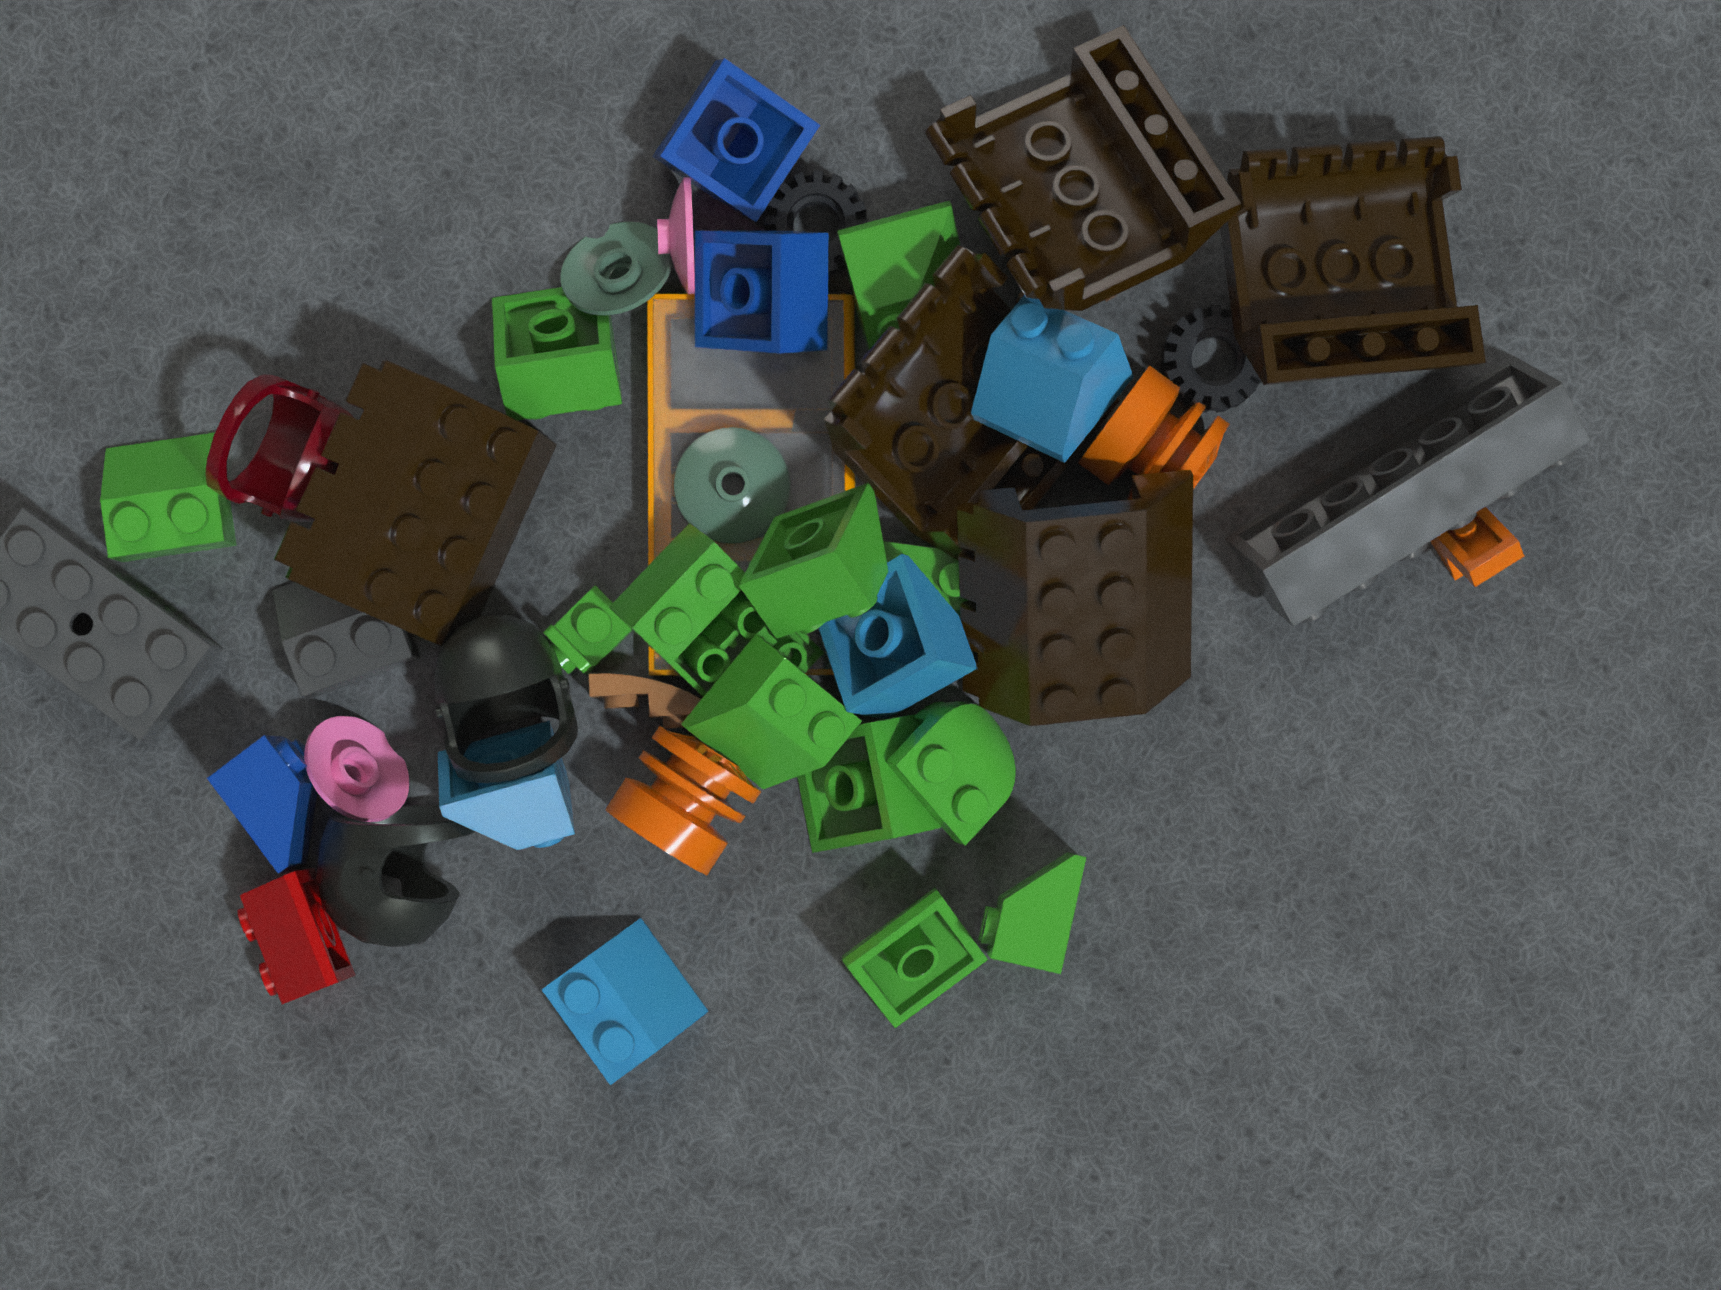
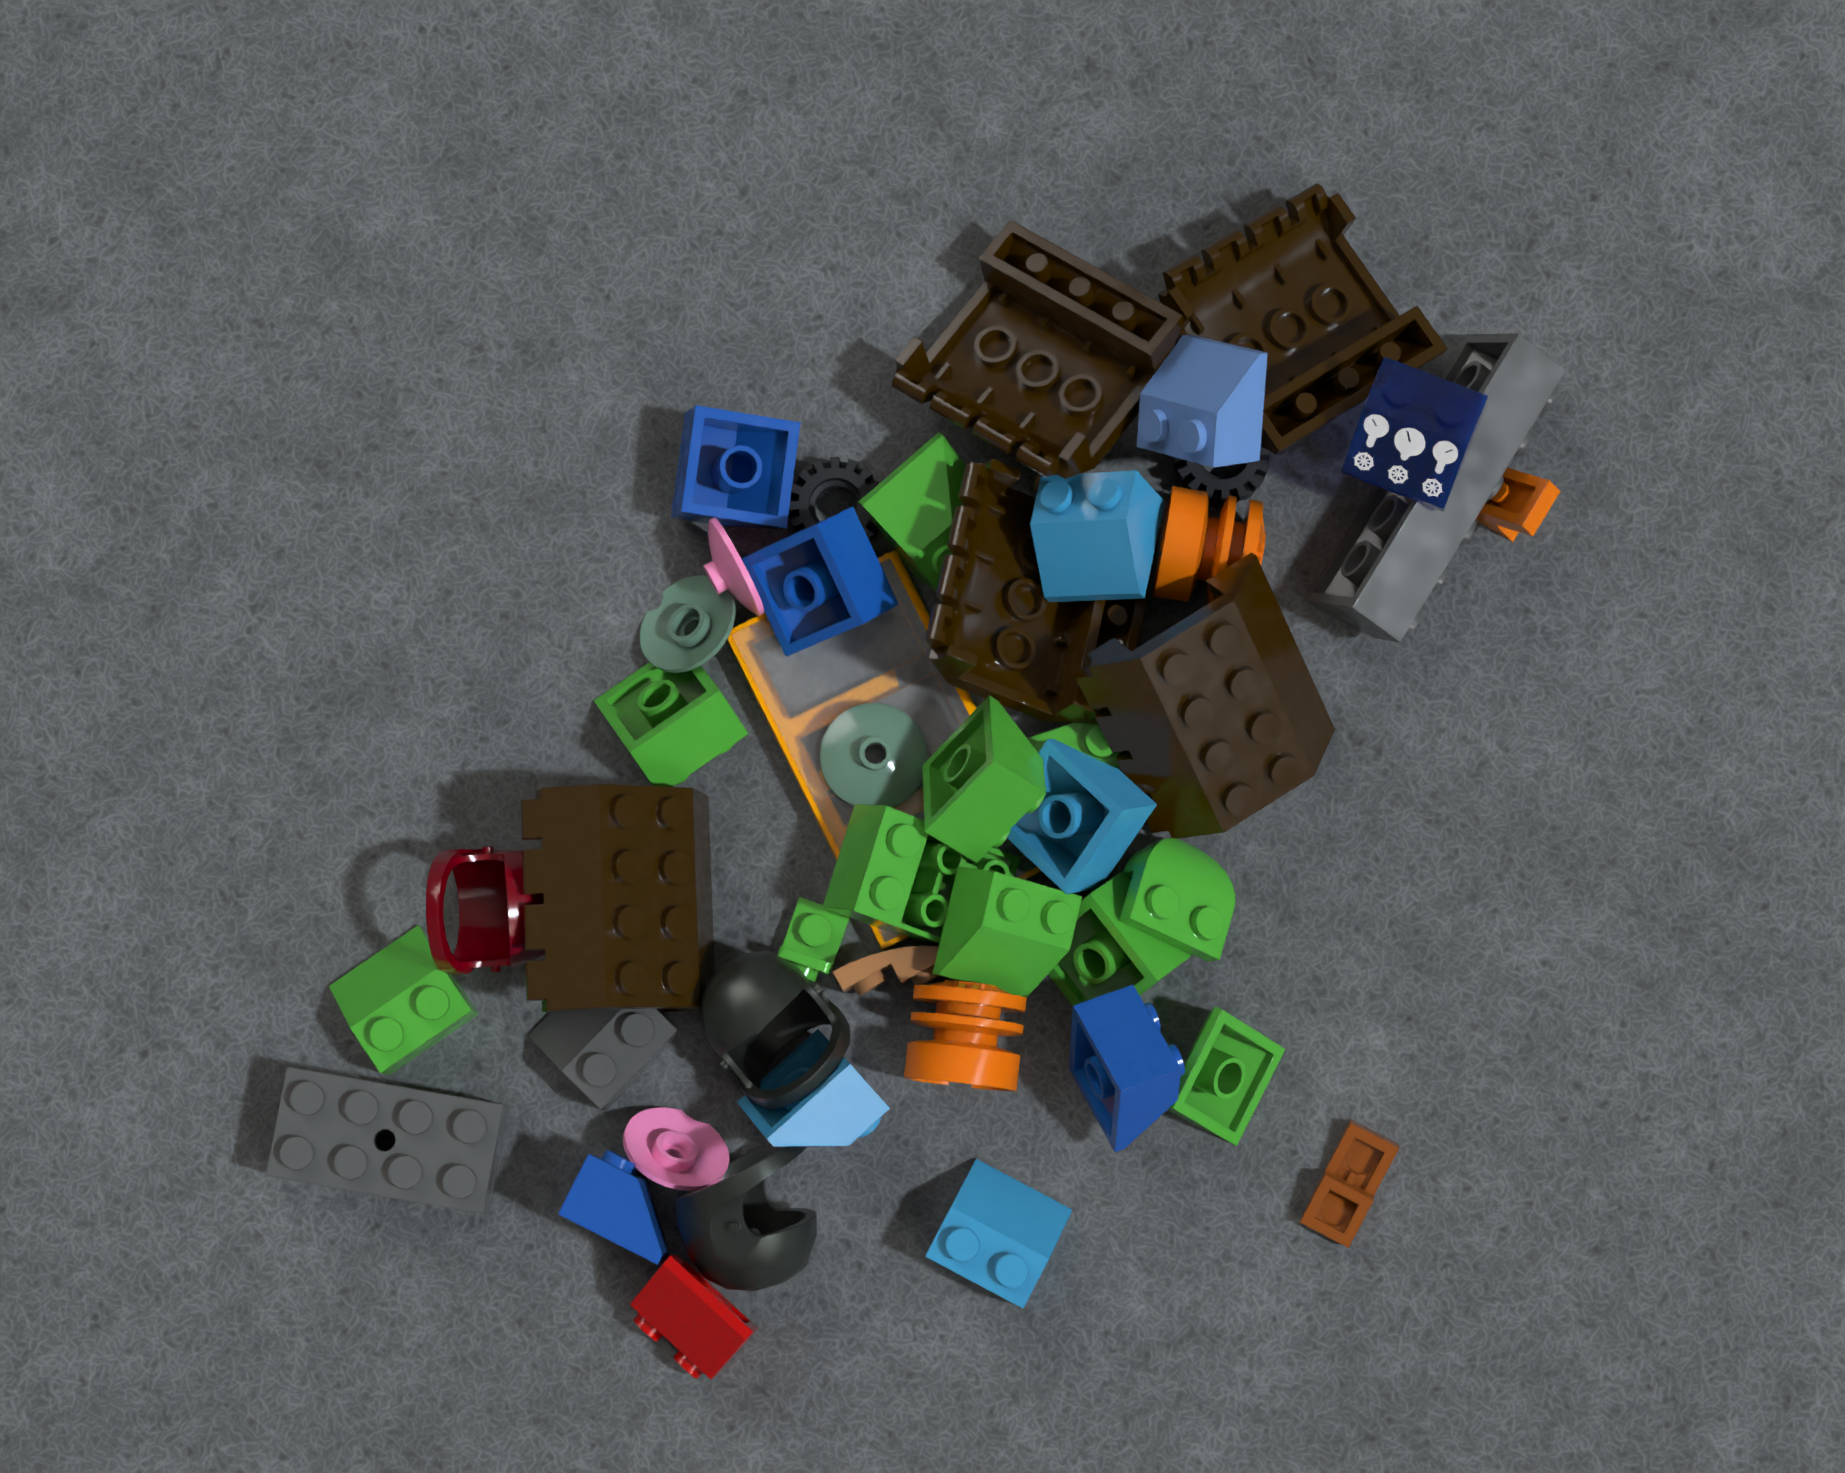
camera: 20 degrees left, 5 degrees down
bright green slope [978,852,1086,974] -> none
none -> blue slope [1069,985,1185,1152]
none -> medium blue slope [1137,334,1268,468]
none -> dark orange slope [1300,1119,1399,1248]
none -> clear blue slope [1341,357,1488,511]

